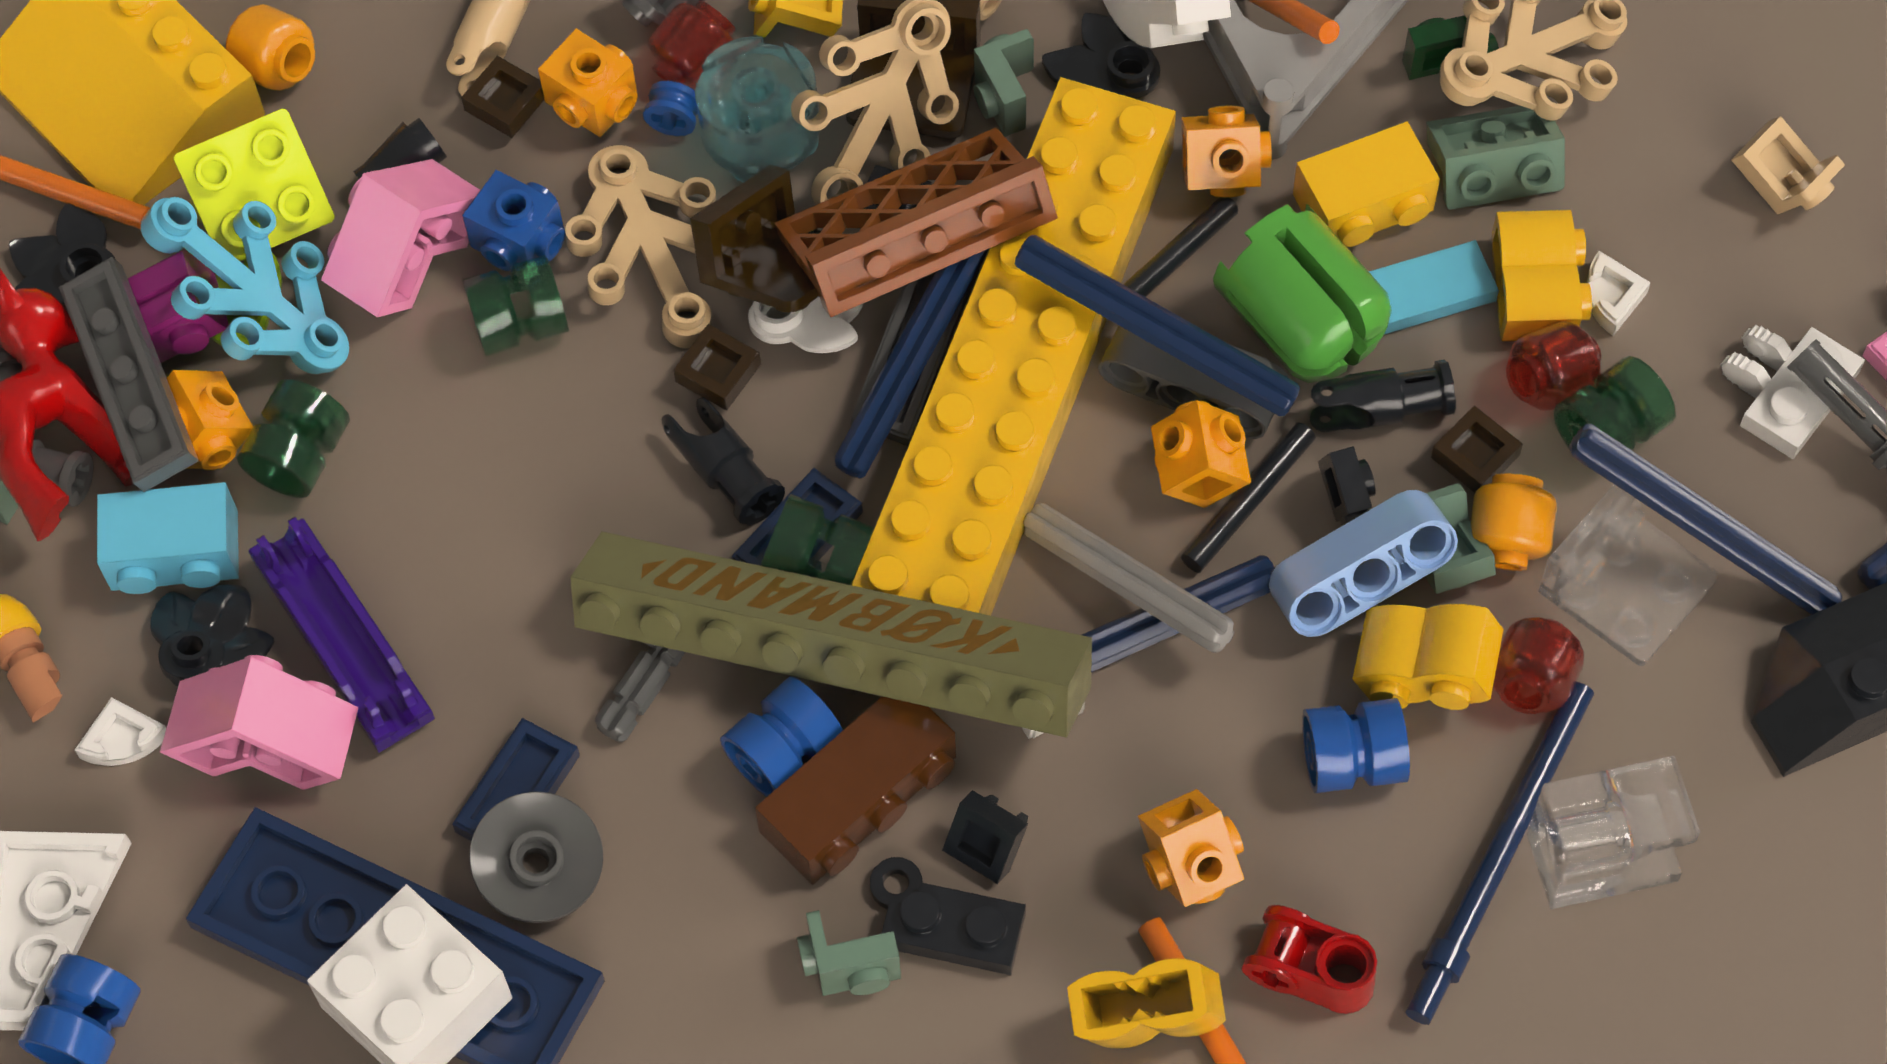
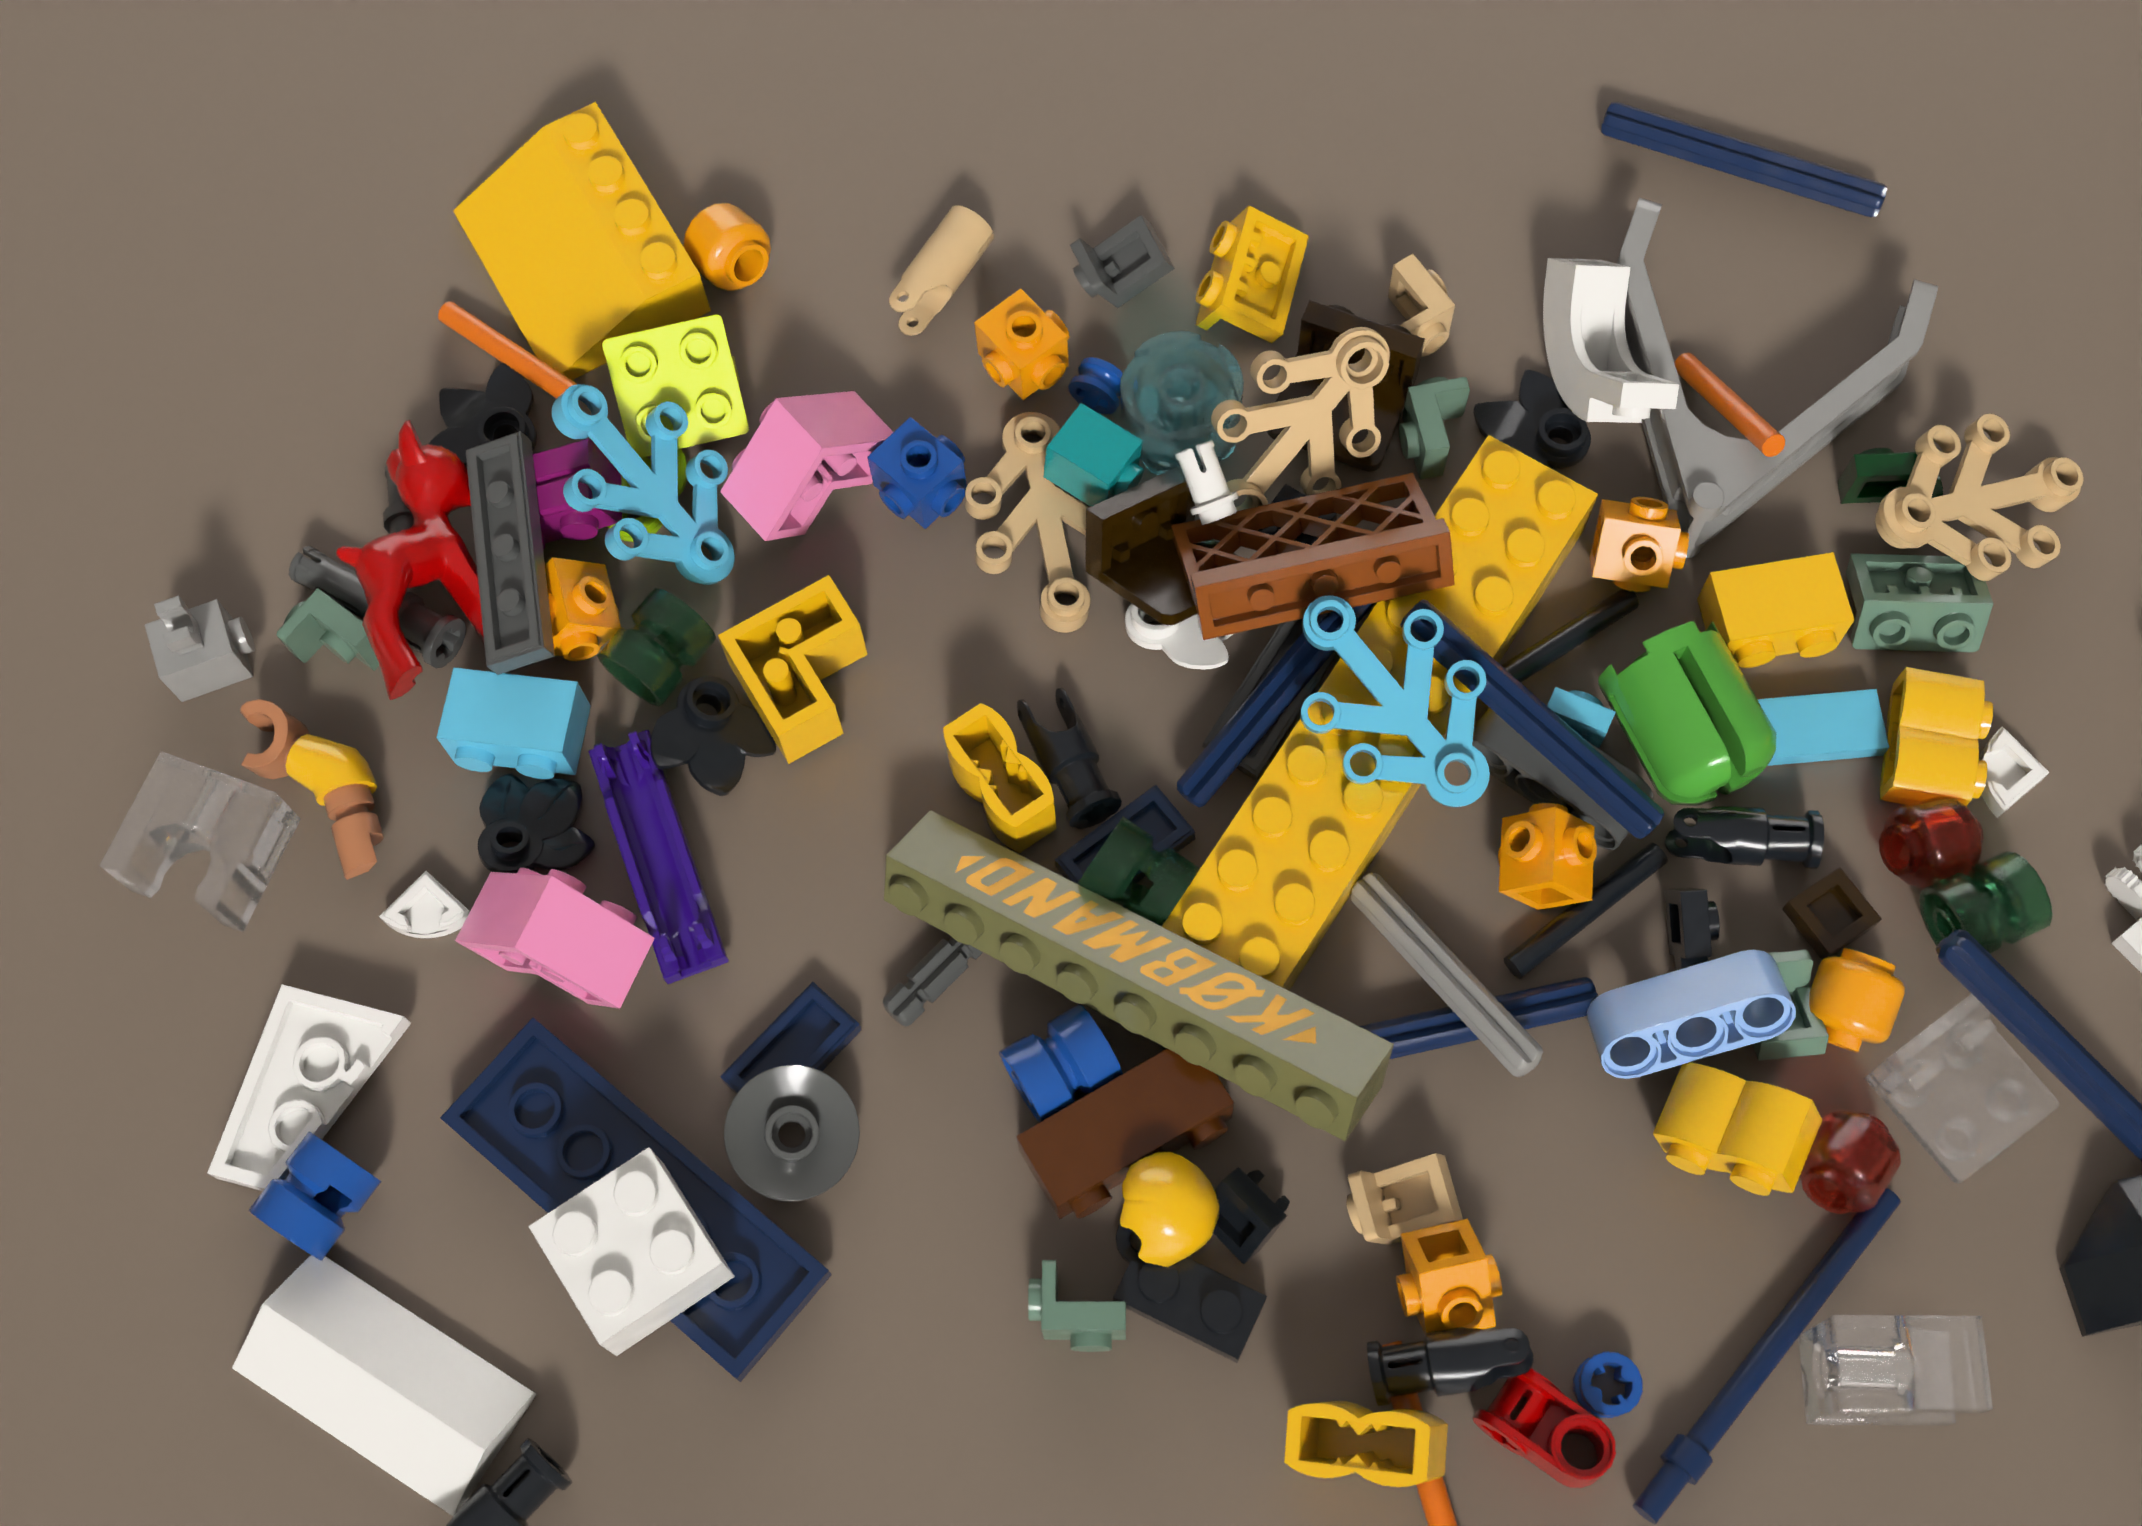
camera: 15 degrees right, 5 degrees up
black cone [353,118,447,179] -> none
dark brown plate [461,55,544,138] -> none
clear green wheel [462,255,569,356] -> none
clear red head [648,0,737,89] -> none
dark brown plate [673,324,761,411] -> none
blue wheel [1302,698,1410,793] -> none
none -> black plate [650,676,776,796]
none -> yellow brick [718,575,868,764]
none -> yellow brick [943,703,1057,853]
none -> teal brick [1043,403,1144,506]
none -> yellow hair [1120,1152,1220,1267]
none -> white pin [1175,440,1239,525]
none -> medium azure plant [1300,595,1490,807]
none -> tan bracket [1346,1153,1463,1245]
none -> black piece [1367,1327,1534,1406]
none -> medium azure plate [1547,687,1616,749]
none -> blue bush [1573,1352,1643,1418]

